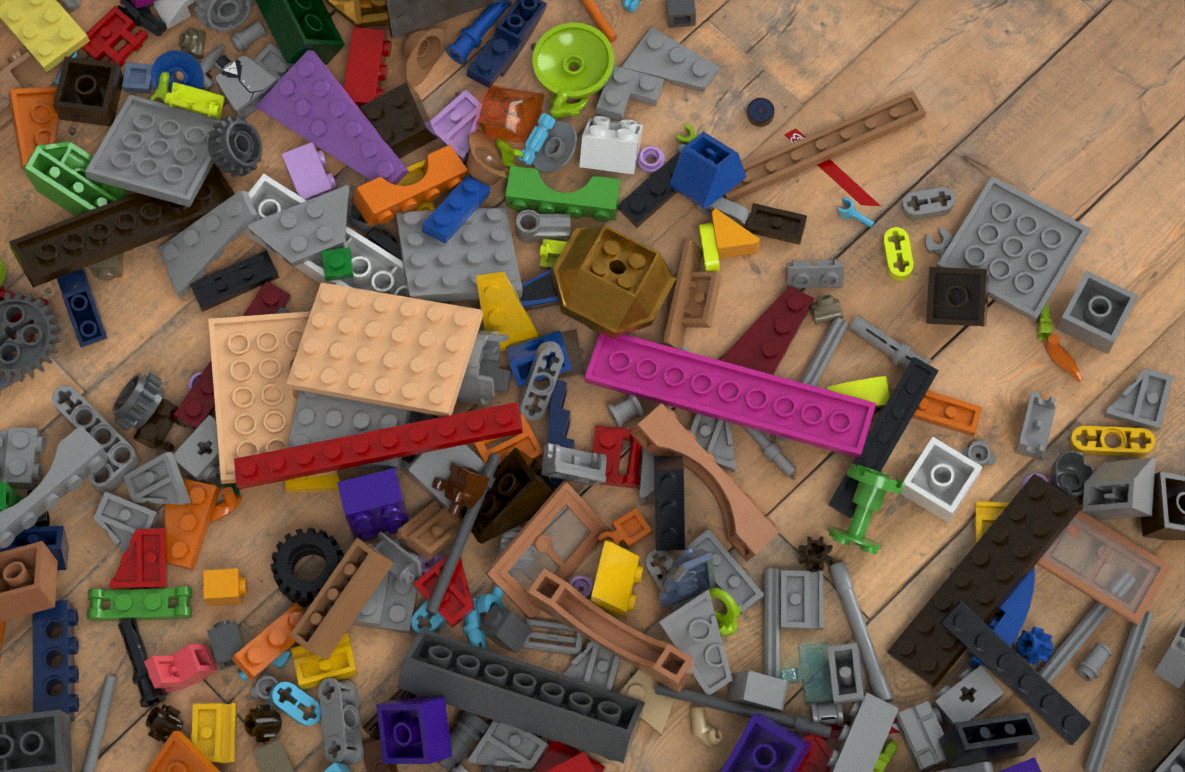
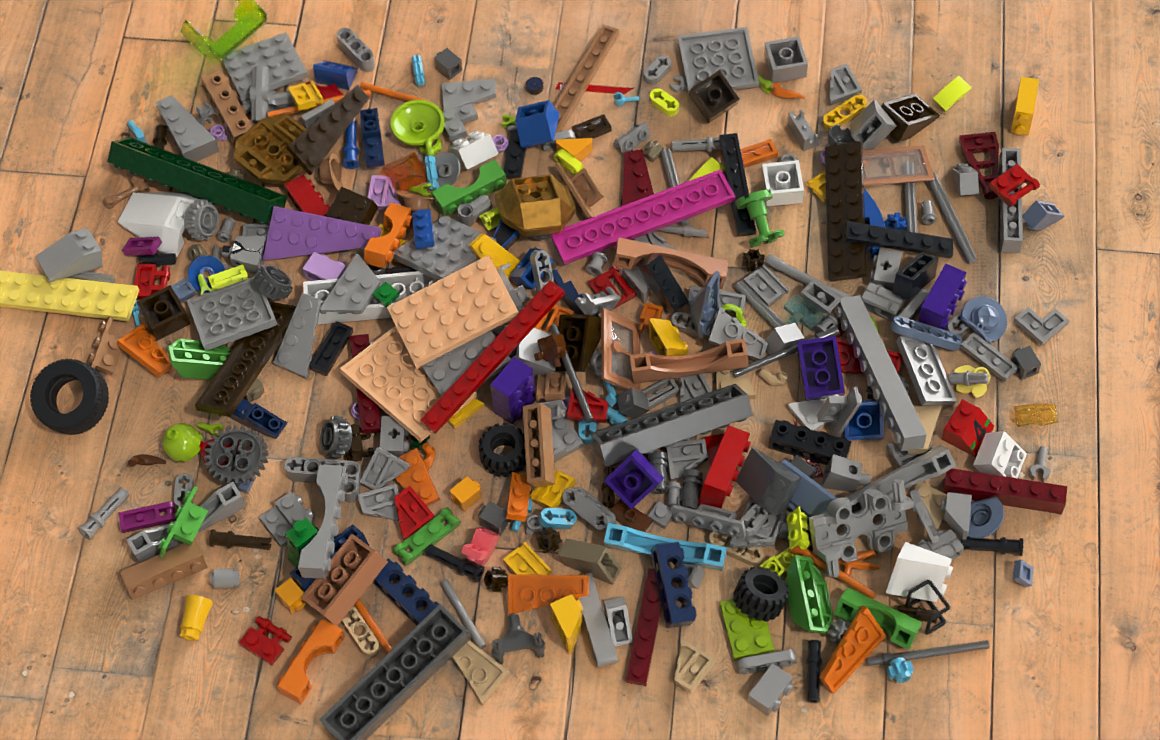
camera: 40 degrees left, 10 degrees down
none -> lime piece [197,422,224,437]

